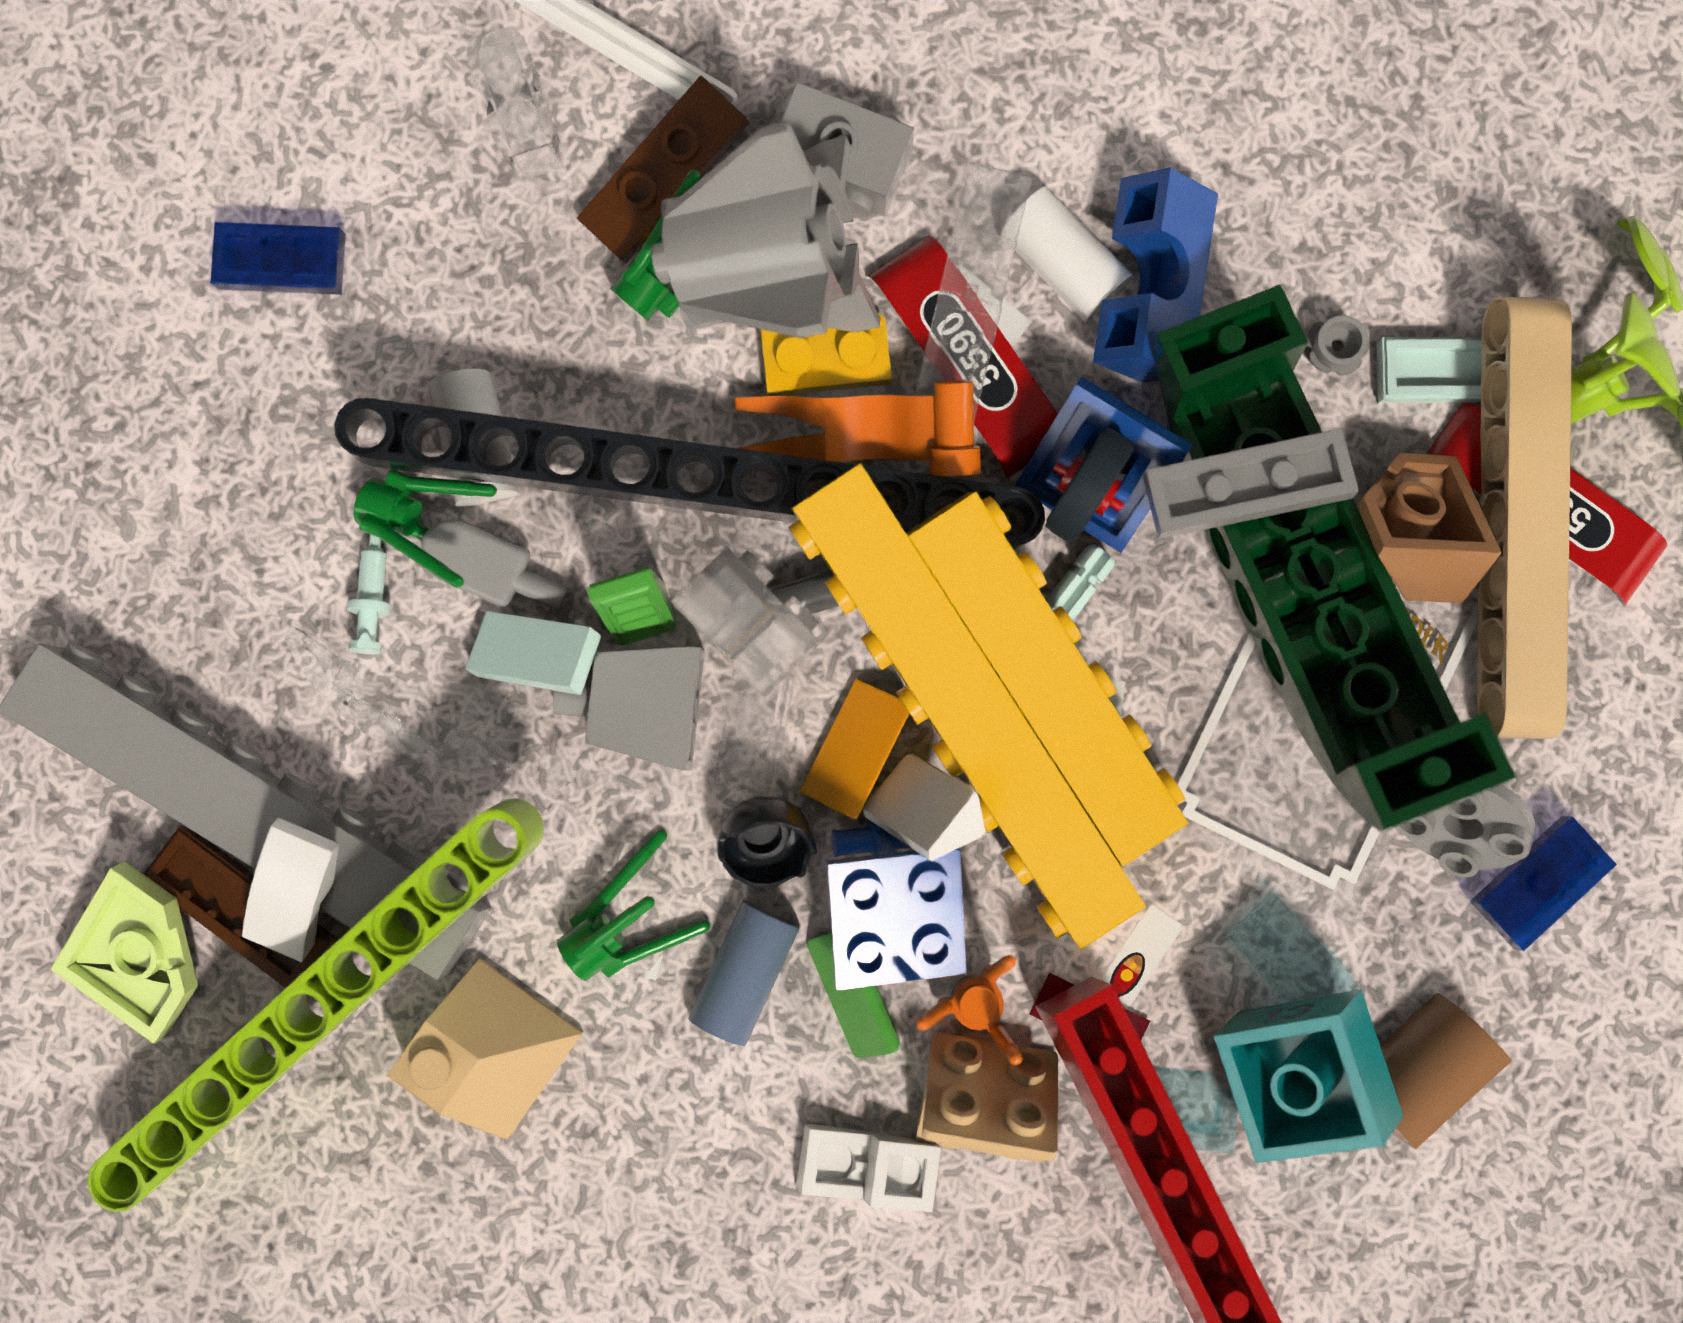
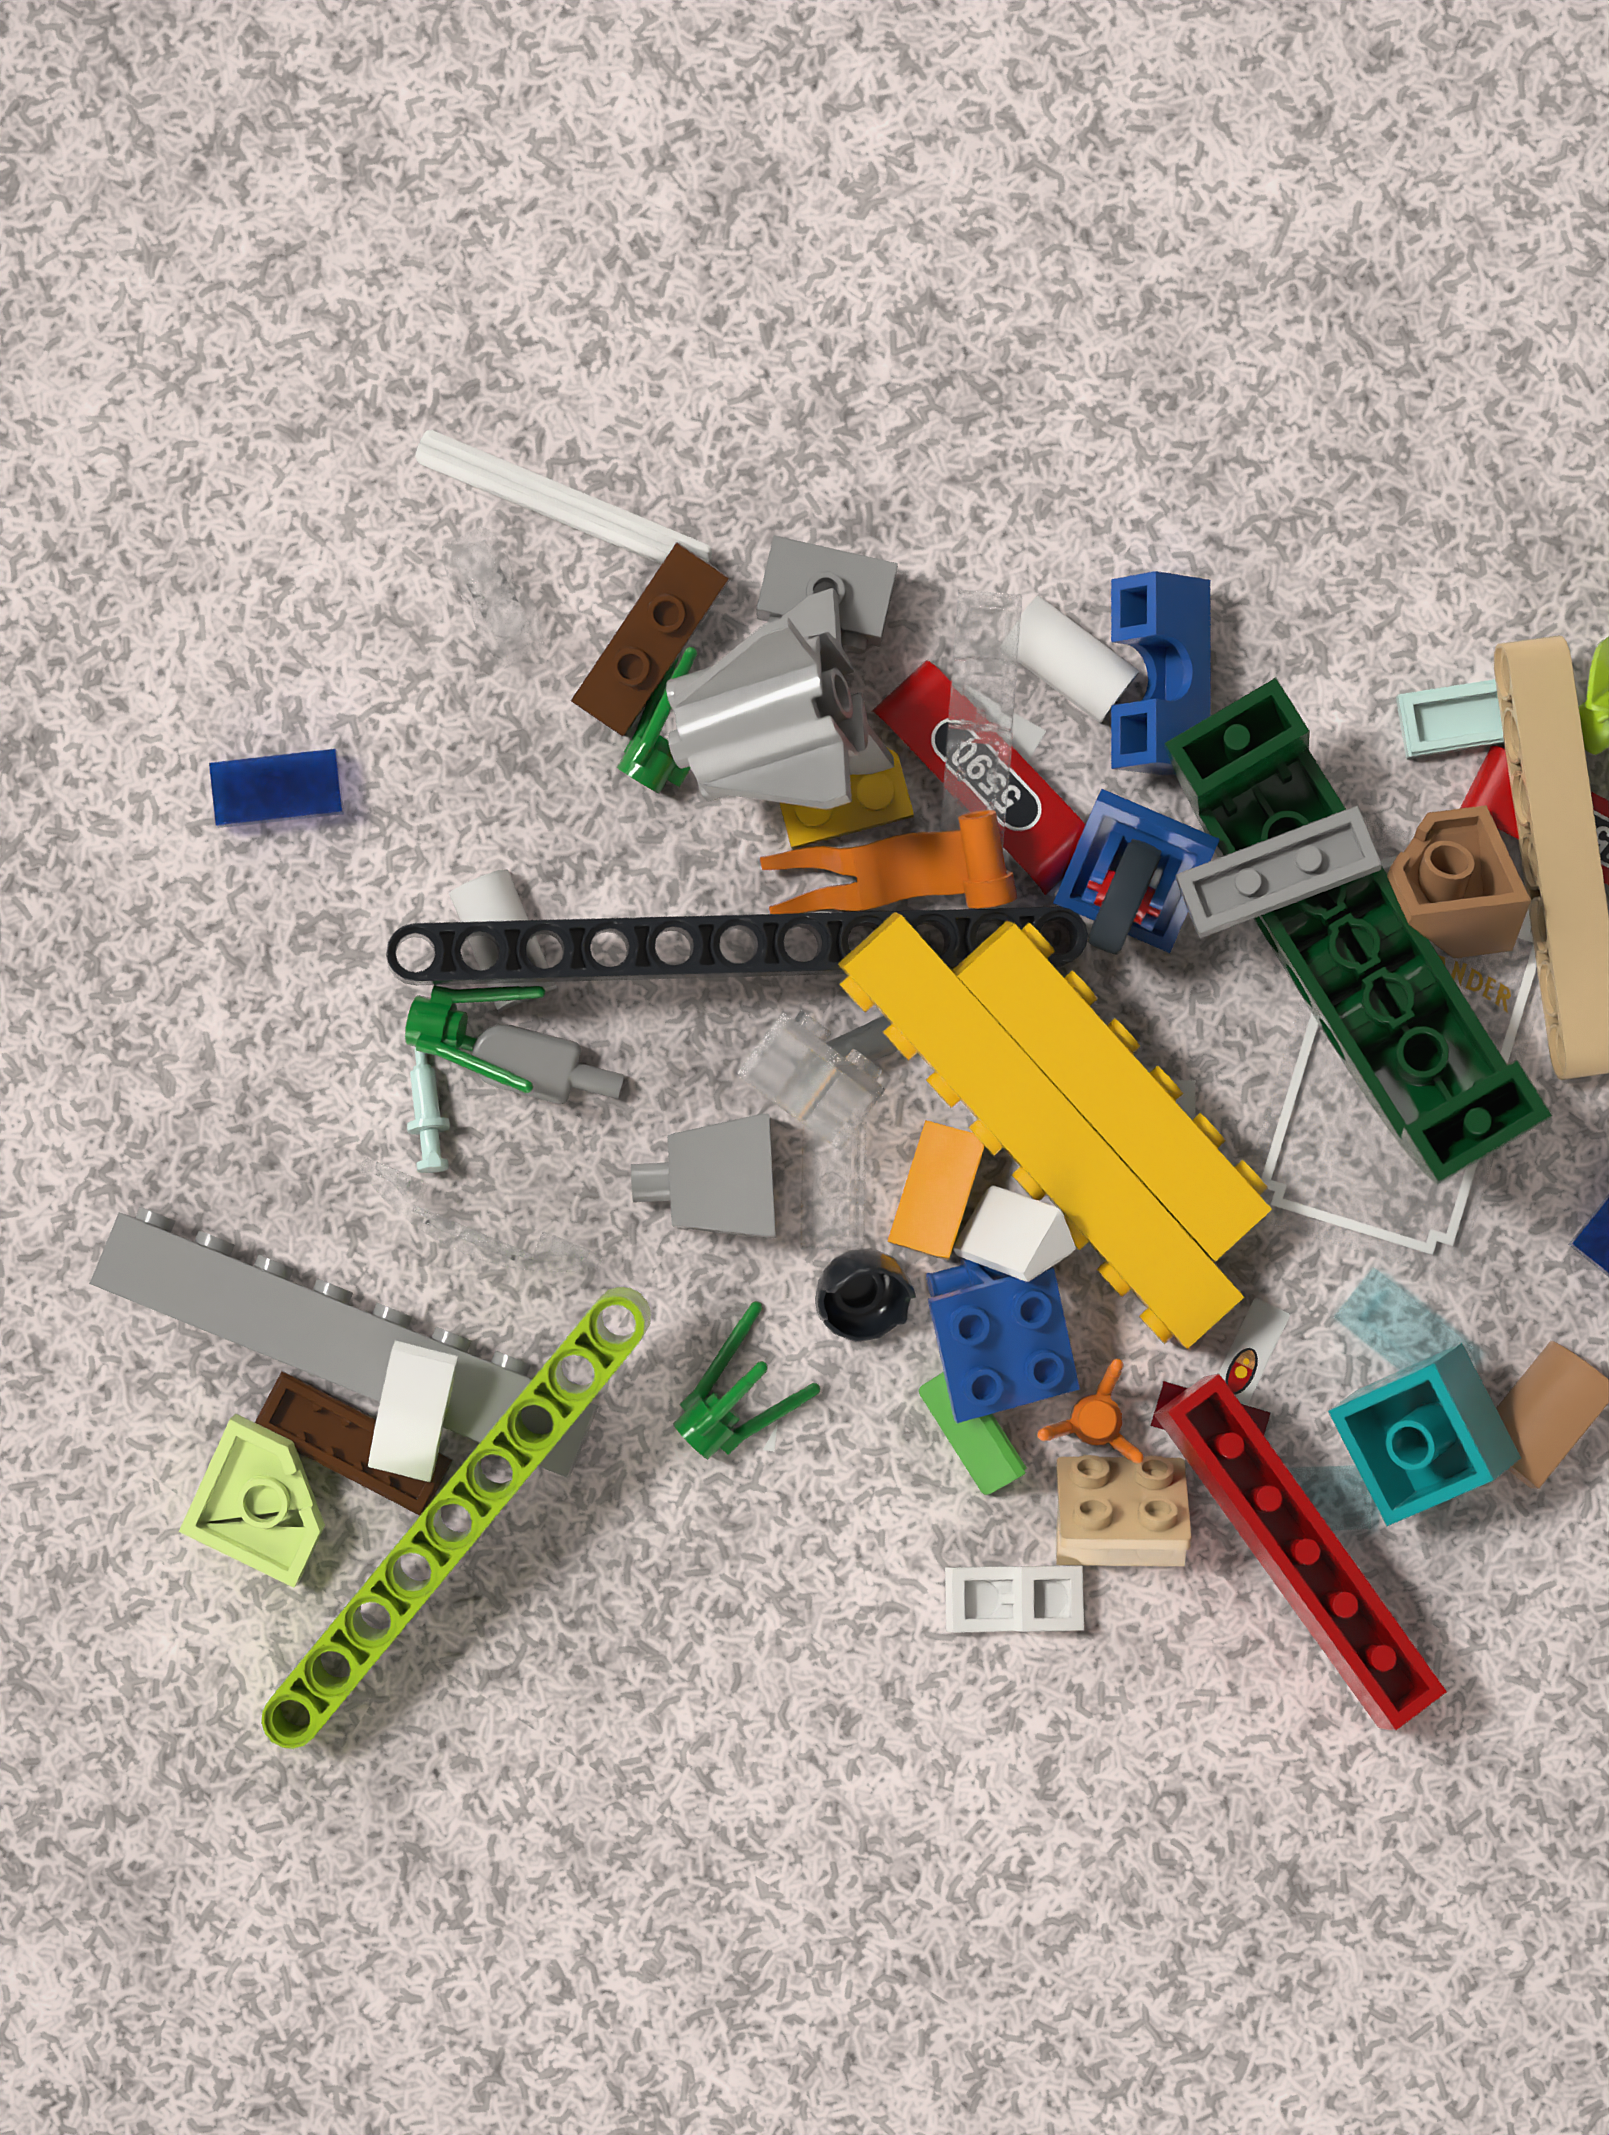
camera: 10 degrees left, 0 degrees up
tan slope [386,958,583,1140] -> none
light aqua tile [465,611,601,695] -> none
bright green slope [587,567,677,646] -> none
sand blue brick [688,899,801,1046] -> none
light aqua axle [1046,544,1115,621] -> none
light grey plate [1307,314,1369,376] -> none
light grey plate [1395,781,1535,878] -> none

